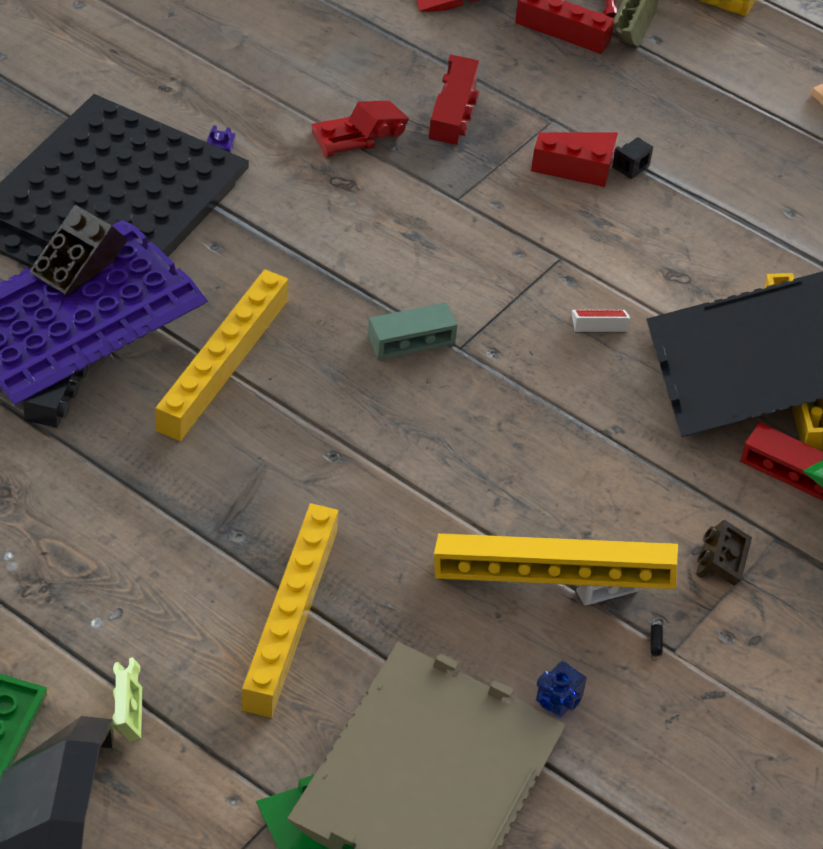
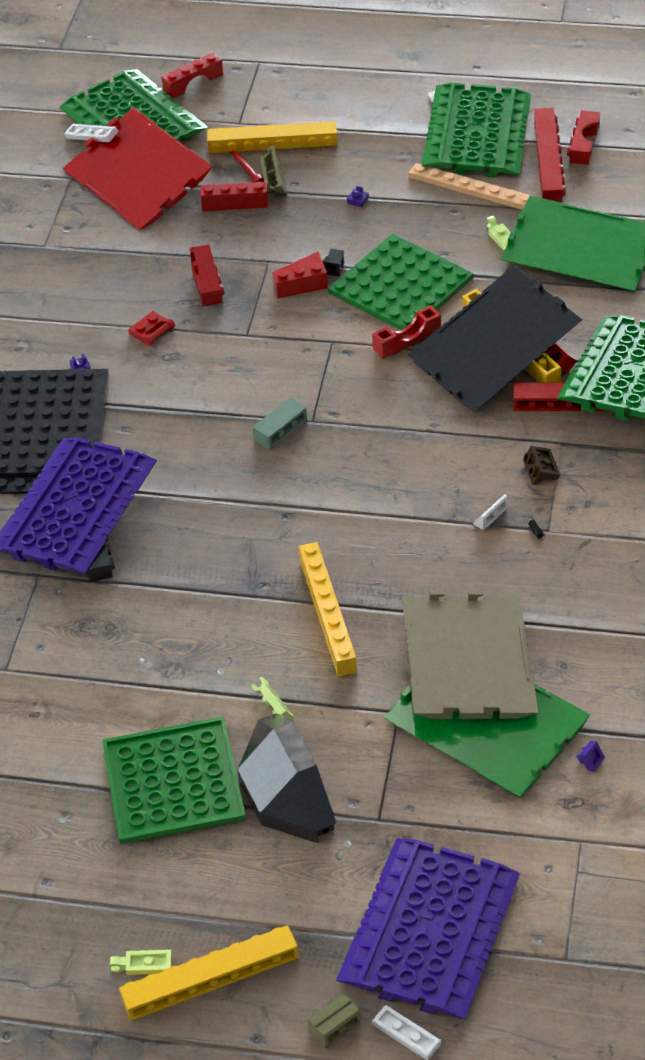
camera: 20 degrees left, 0 degrees up
dark brown slope [29,205,128,296] -> none
yellow brick [155,269,288,442] -> none
red brick [349,100,409,138] -> none
yellow brick [434,533,678,589] -> none
clear blue brick [536,660,587,718] -> none
white slope [571,310,630,332] -> none
none -> green plate [328,233,474,330]
none -> dark purple tile [347,185,369,208]
none -> red arch [372,305,441,359]

